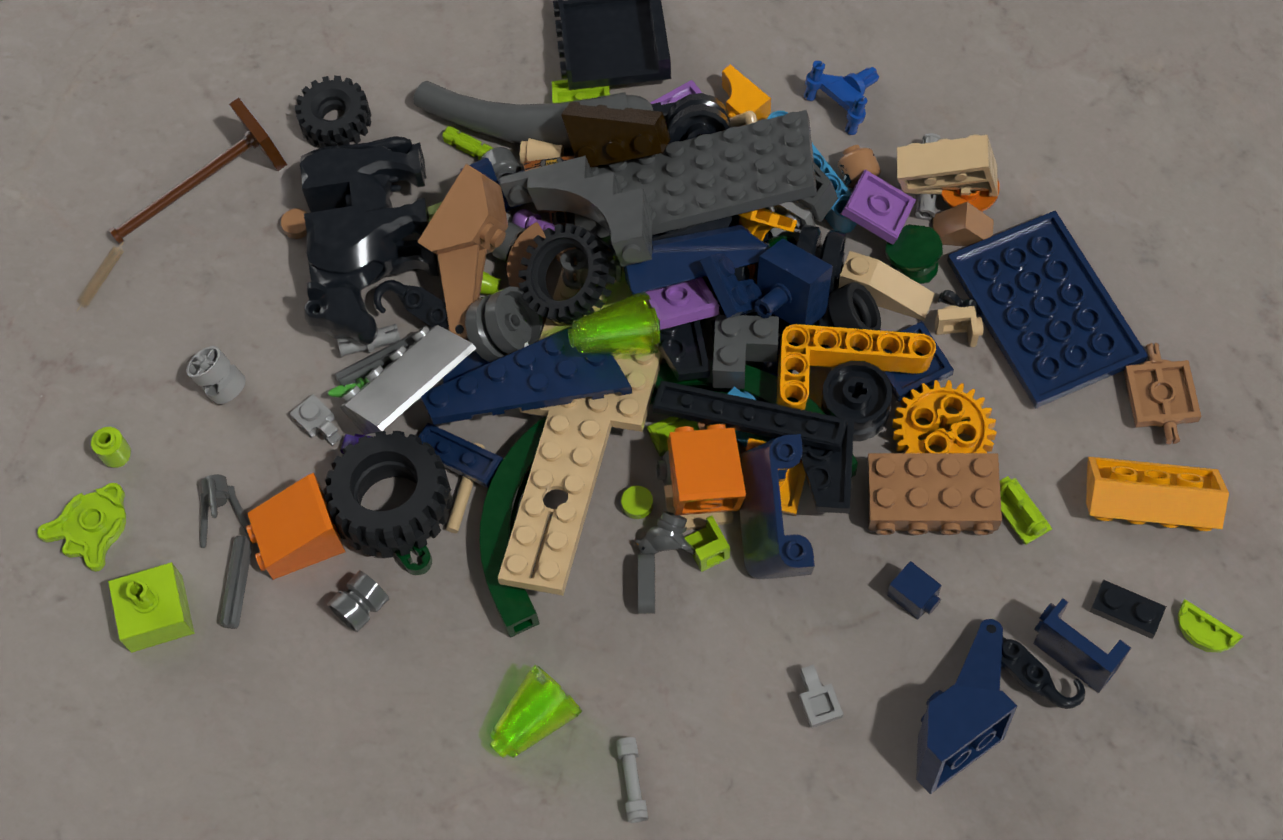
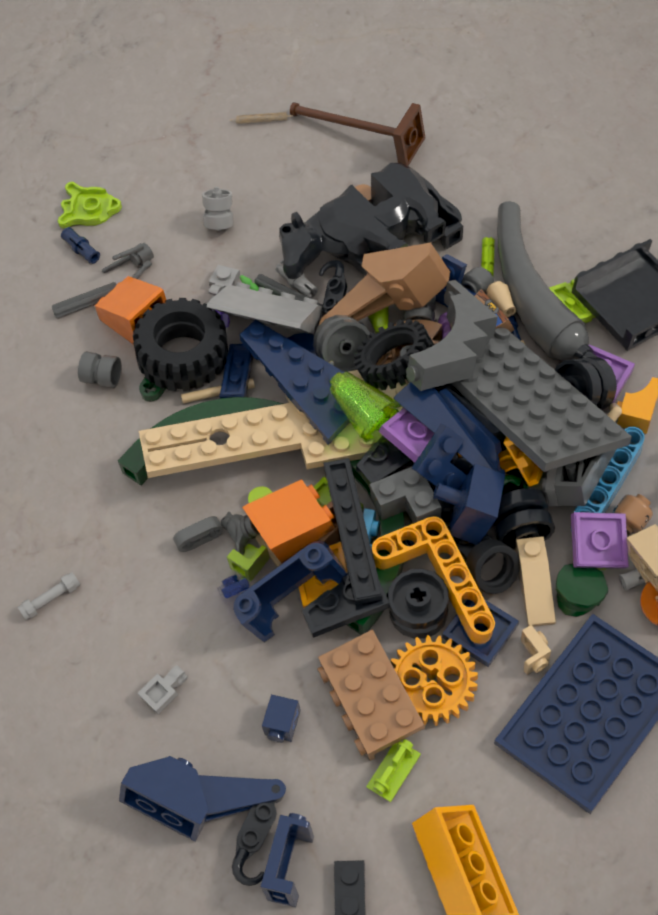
camera: 65 degrees right, 5 degrees down
lime brick [91,427,131,468] -> none
lime brick [108,562,195,653] -> none
black tyre [295,75,372,148] -> none
clear neon green cone [490,664,583,758] -> none
dark brown wedge [561,101,671,167] -> none
medium nougat slope [932,202,994,247] -> none
black piece [937,290,979,317] -> none
medium nougat plate [1124,343,1202,444] -> none
none -> dark blue pin [61,227,100,264]
none -> clear blue plate [217,574,250,599]

